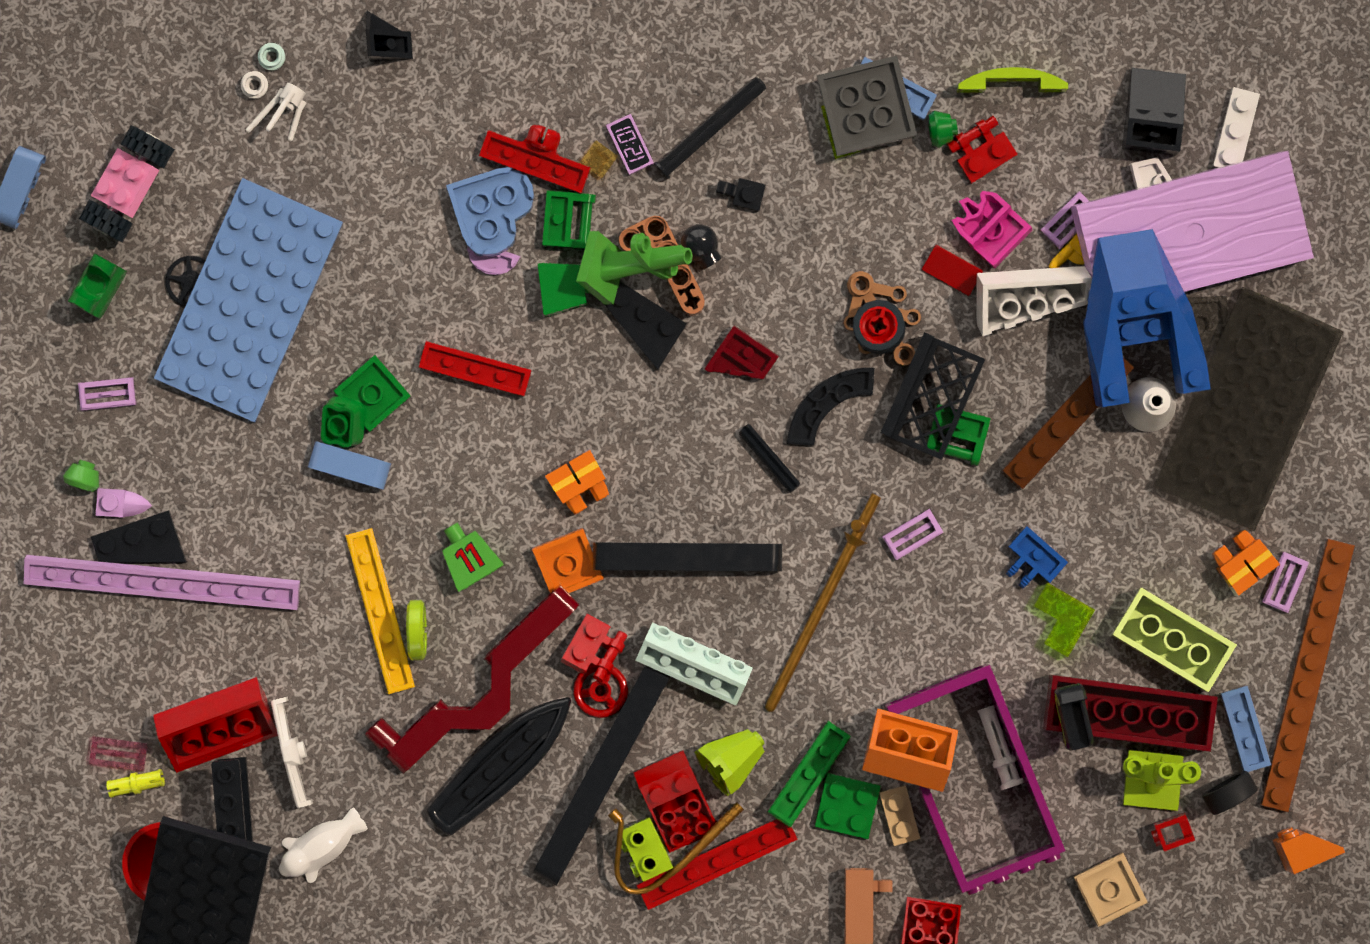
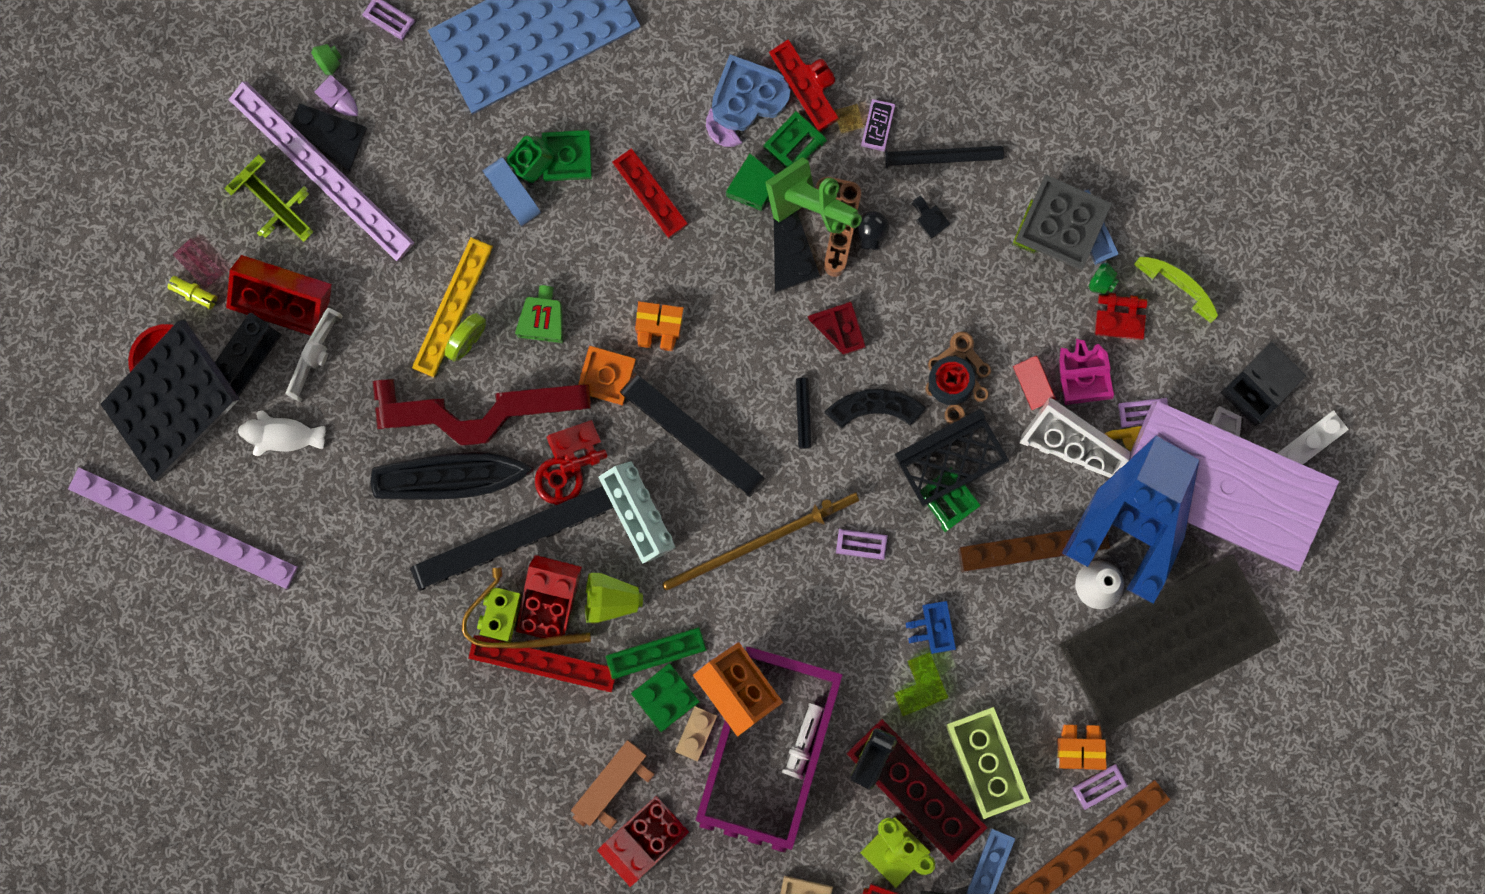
camera: 45 degrees right, 5 degrees down
none -> lime piece [224,154,313,242]

